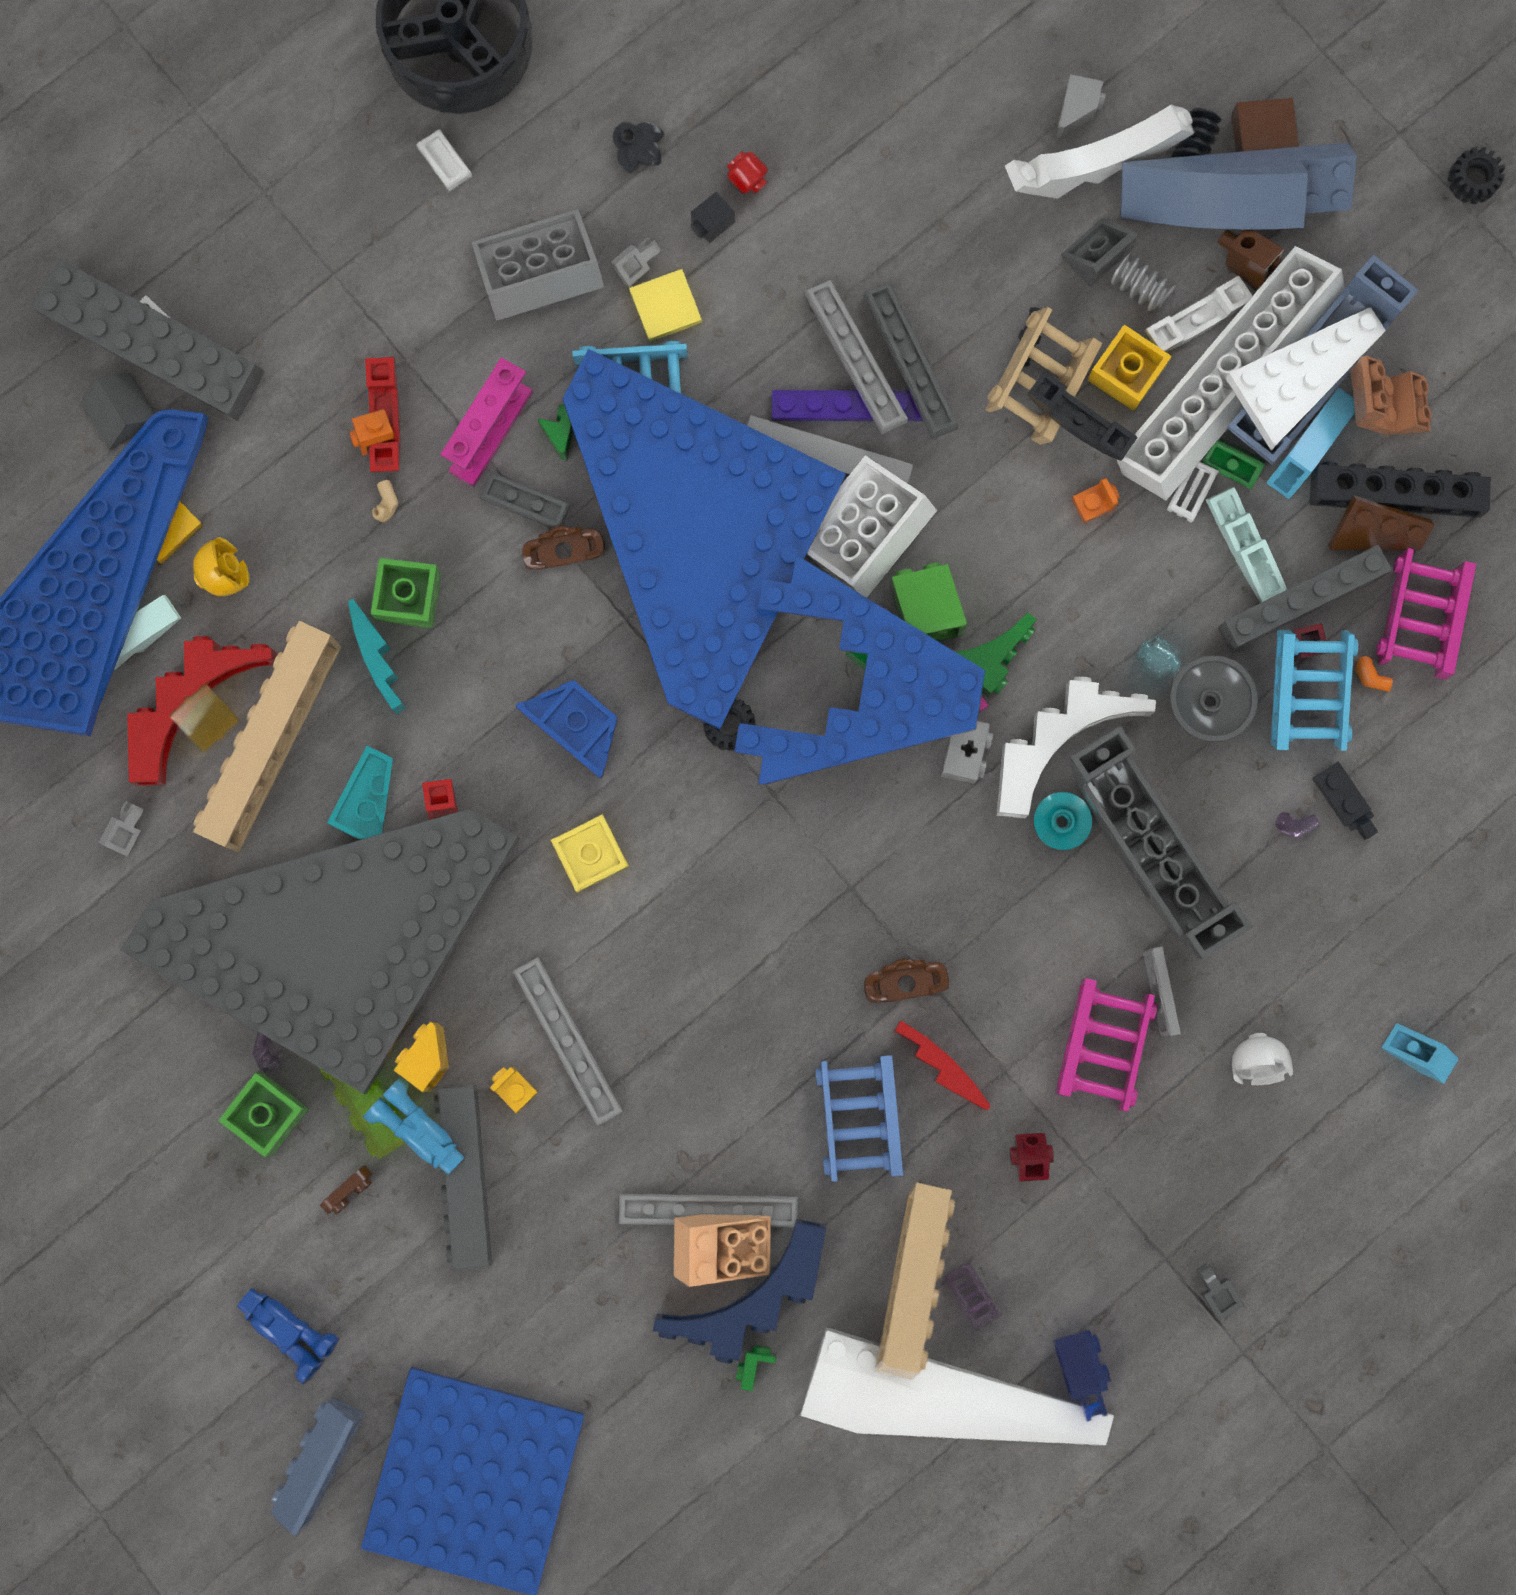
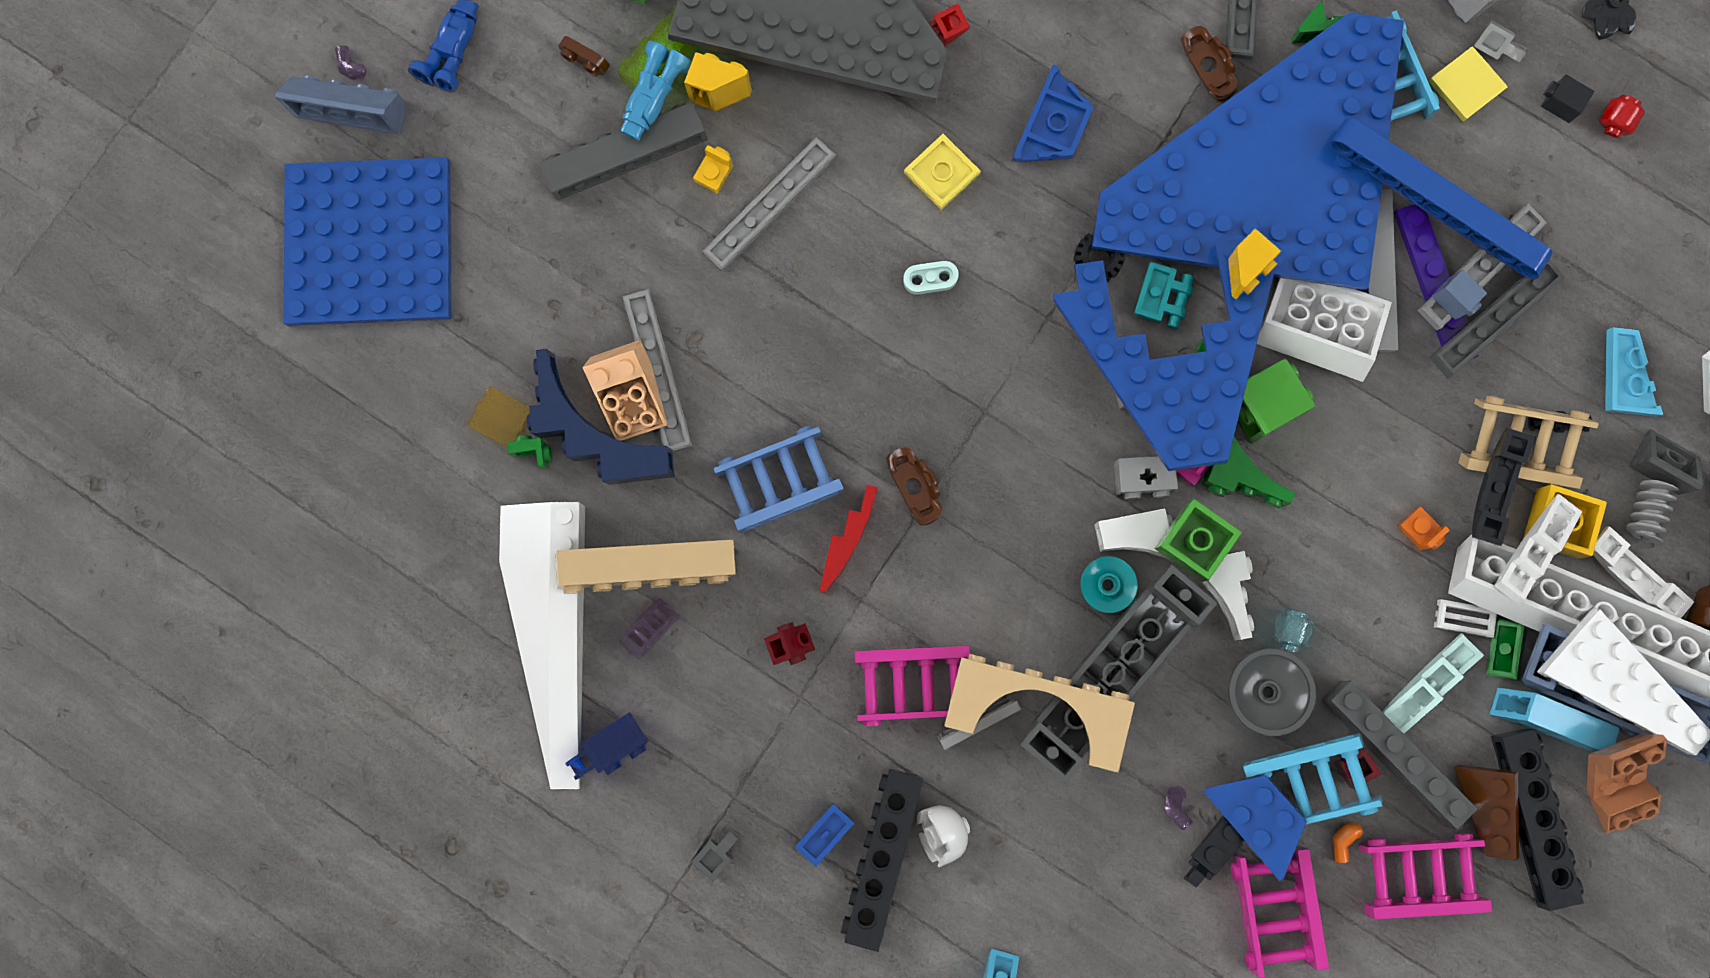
camera: 75 degrees right, 0 degrees up
none -> clear purple arm [335,46,366,80]
none -> clear yellow piece [467,386,530,447]
none -> blue plate [795,803,855,867]
none -> black brick [841,769,923,952]
none -> light aqua plate [903,261,958,295]
none -> tan arch [944,654,1135,772]
none -> teal plate [1133,261,1194,329]
none -> bright green brick [1154,499,1242,582]
none -> blue wing [1203,775,1307,881]
none -> yellow slope [1228,229,1281,299]
none -> dark pink fence [1231,846,1329,978]
none -> blue beam [1330,118,1553,279]
none -> sand blue brick [1432,269,1487,320]
none -> white slope [1494,494,1582,604]
none -> medium azure wing [1605,327,1663,417]

